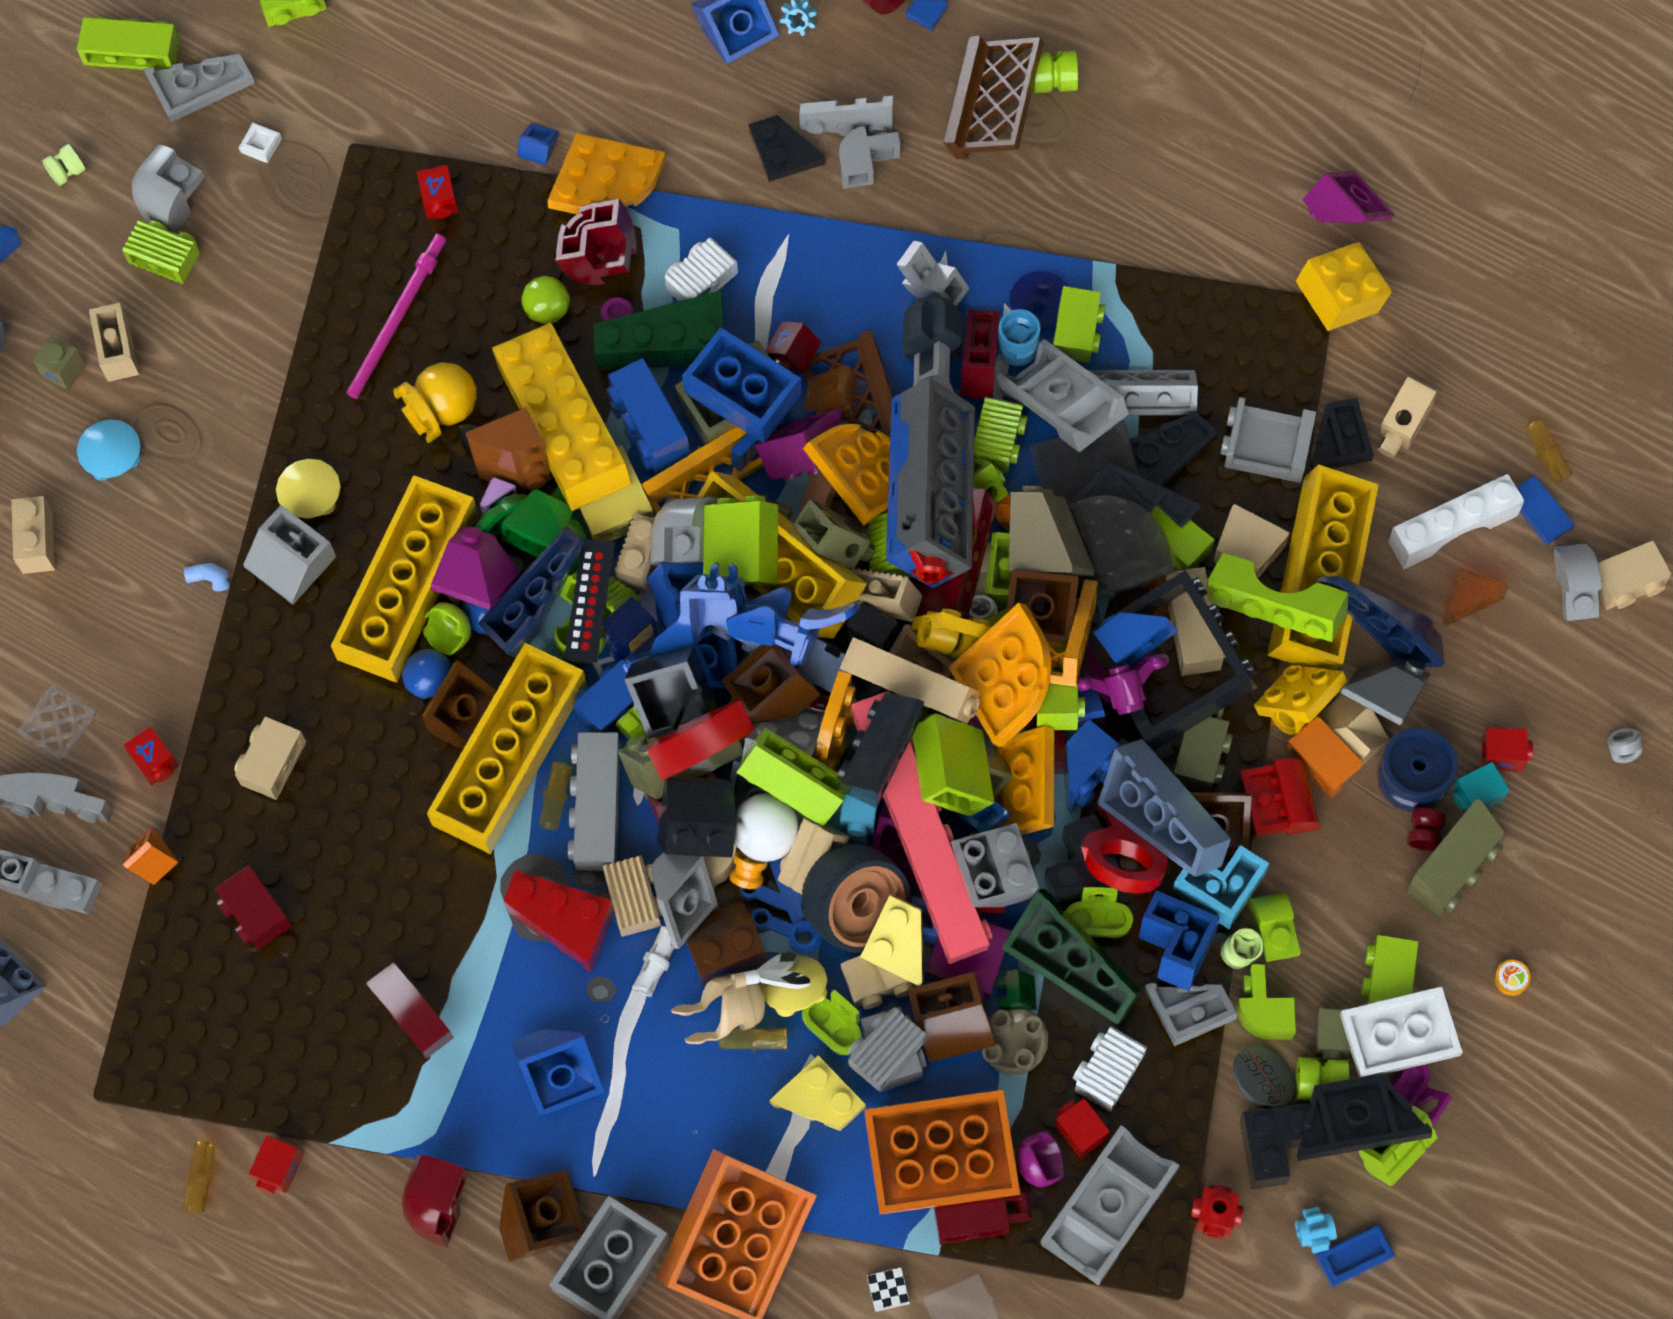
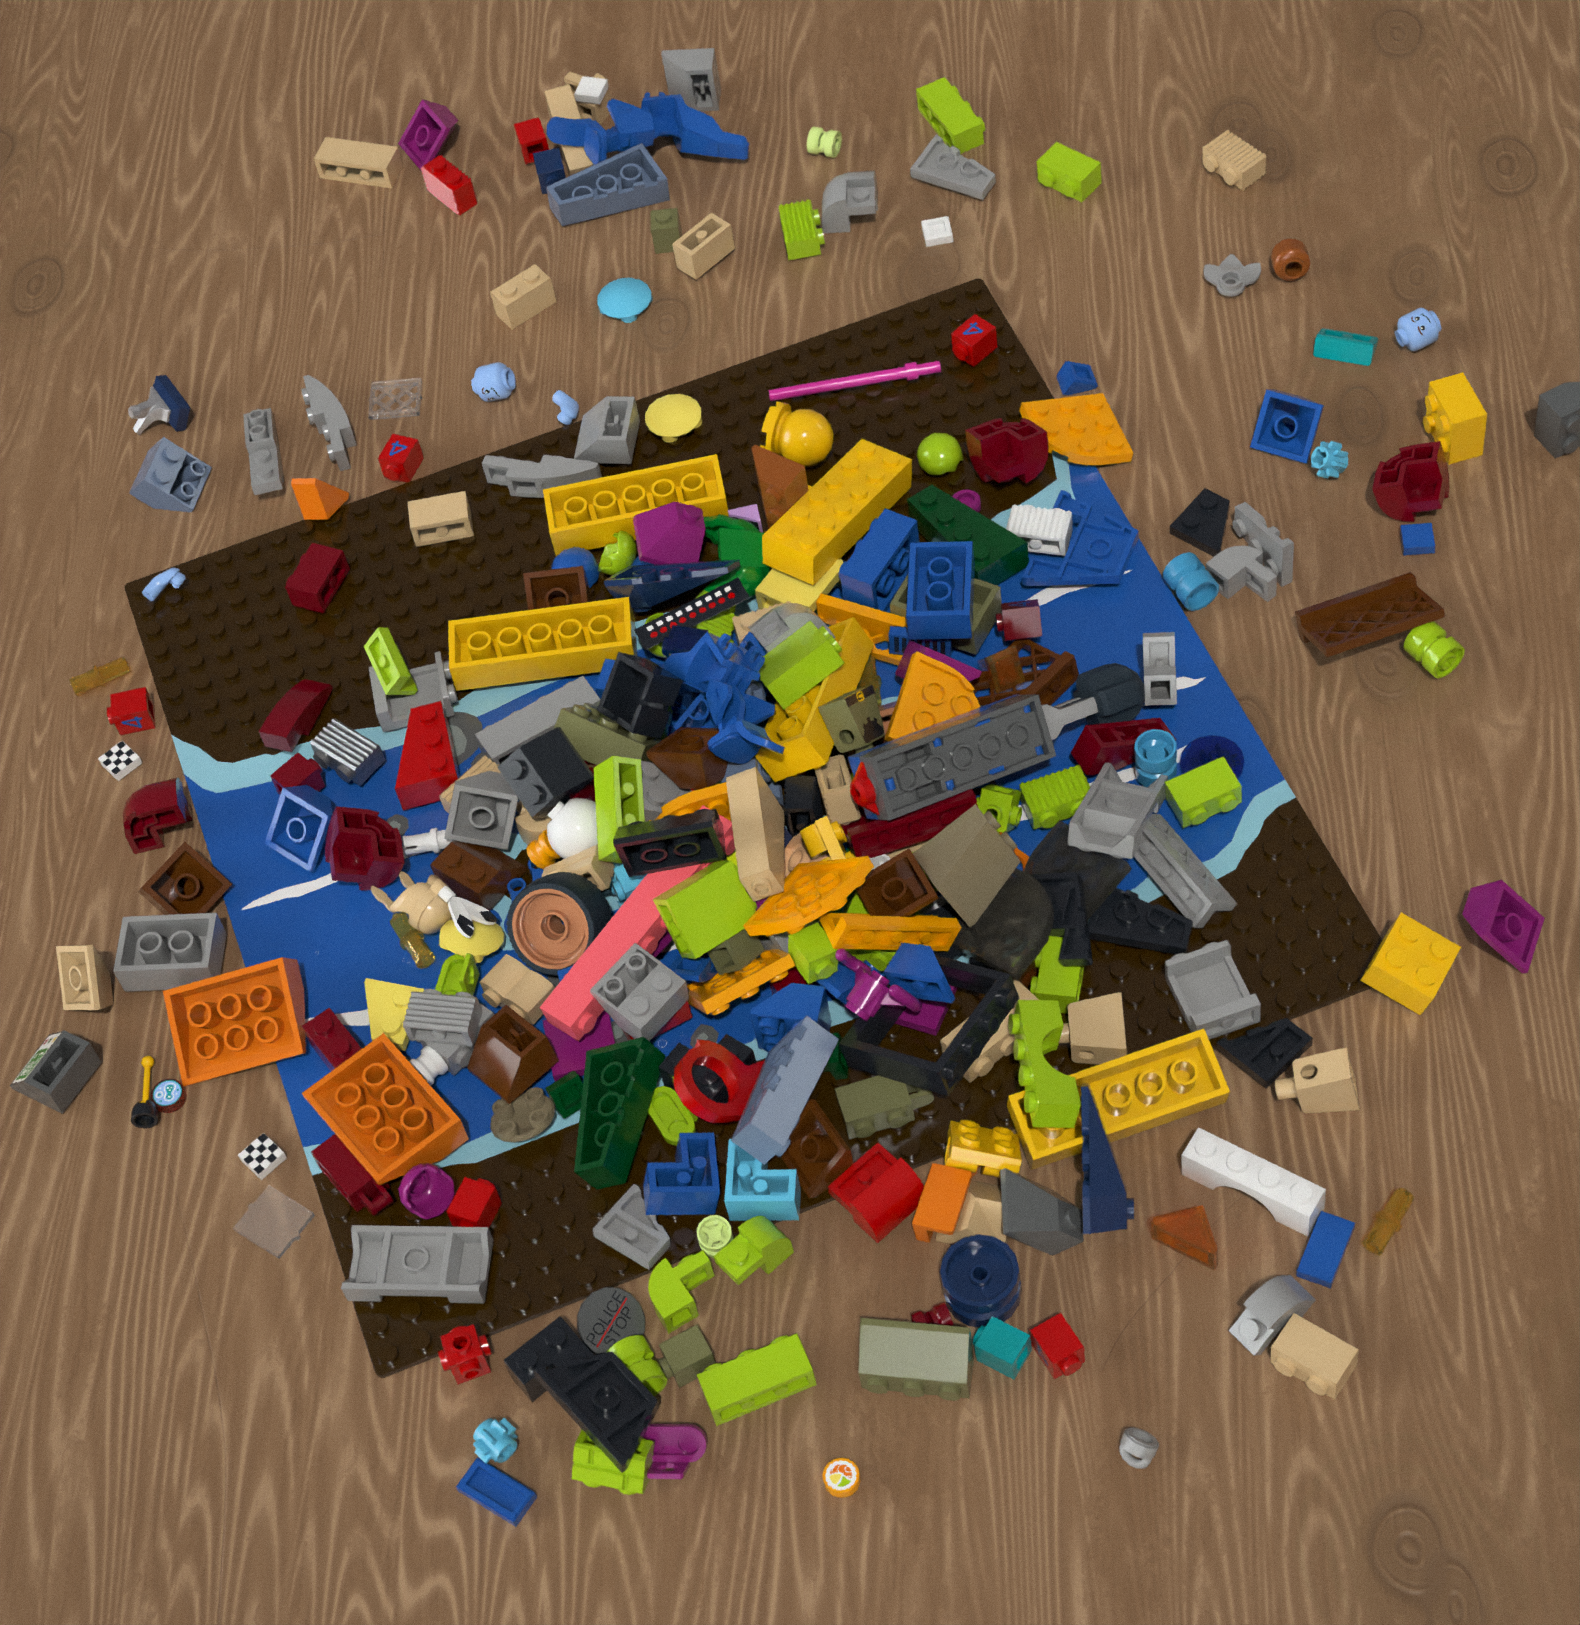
camera: 65 degrees right, 15 degrees down
clear yellow axle [539,762,573,830] -> none
red slope [647,698,755,780] -> none
light yellow wing [860,894,924,986] -> none
white brick [1073,1026,1147,1112] -> none
white plate [1340,987,1463,1078] -> none
none -> white tile [98,741,142,781]
none -> light blue arm [142,568,186,601]
none -> dark red brick [270,752,325,795]
none -> dark red brick [302,1008,362,1071]
none -> flat silver brick [310,718,385,786]
none -> dark red brick [325,806,405,890]
none -> lime panel [364,627,418,695]
none -> light grey panel [369,651,458,732]
none -> white wheel [409,1046,449,1086]
none -> light blue head [471,362,516,402]
none -> light grey slope [482,455,602,498]
none -> blue wing [1022,490,1139,586]
none -> dark azure wheel [1163,552,1219,611]

